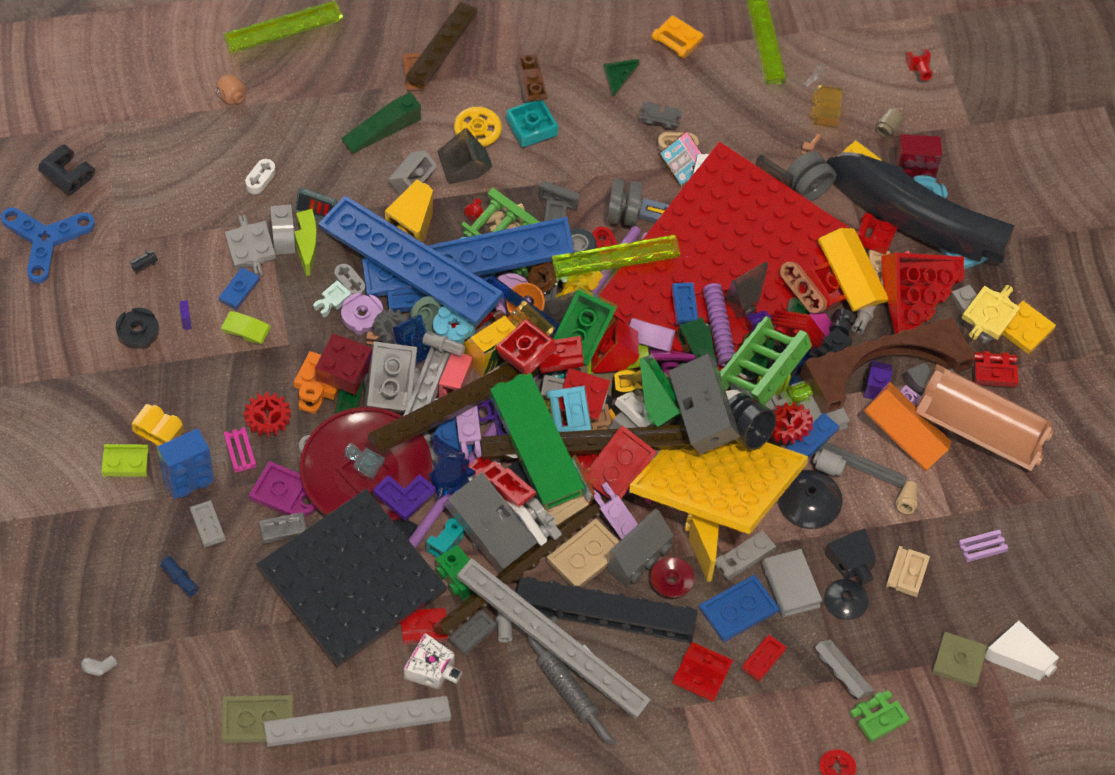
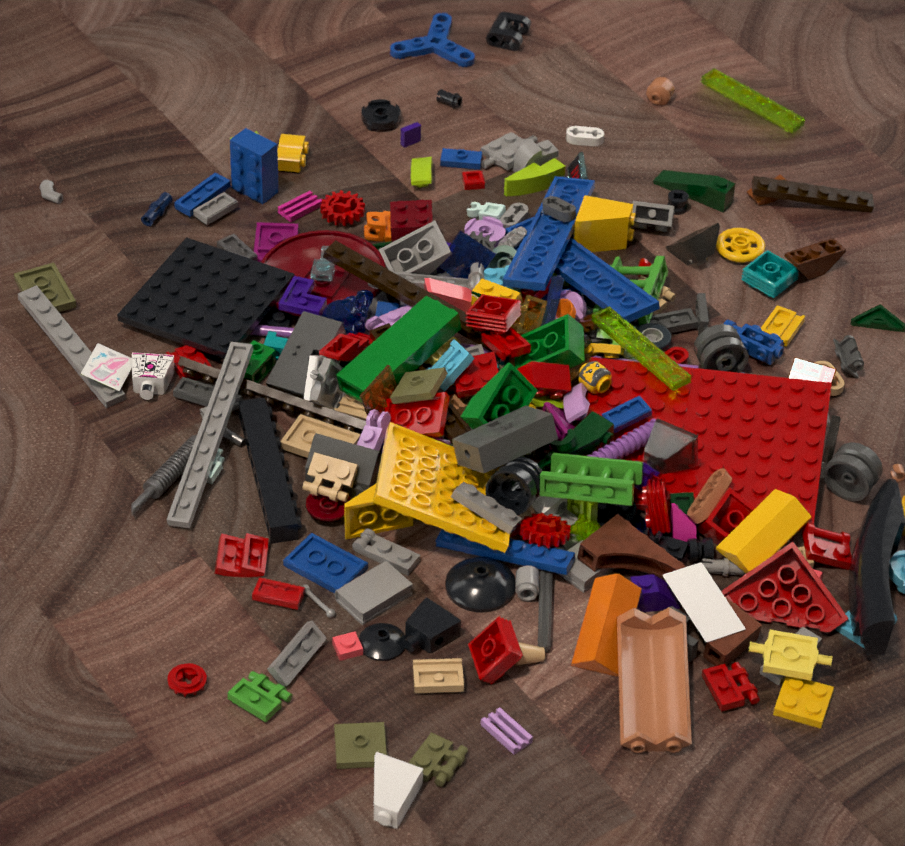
camera: 70 degrees right, 15 degrees down
none -> white sticker [81,343,132,391]
none -> blue plate [174,173,231,217]
none -> tan plate [302,452,359,502]
none -> light grey hinge [302,584,335,618]
none -> coral plate [332,632,363,661]
none -> olive plate [390,367,448,404]
none -> olive plate [408,732,468,787]
none -> light grey plate [451,482,522,535]
none -> red tile [462,170,485,190]
none -> red brick [468,616,523,684]
none -> light grey gear [497,226,527,248]
none -> dark grey beam [542,196,576,222]
none -> yellow head [578,361,612,394]
none -> white sticker [663,562,746,642]
none -> black wheel [667,189,688,215]
none -> blue brick [723,319,784,365]
none -> yellow plate [761,305,805,347]

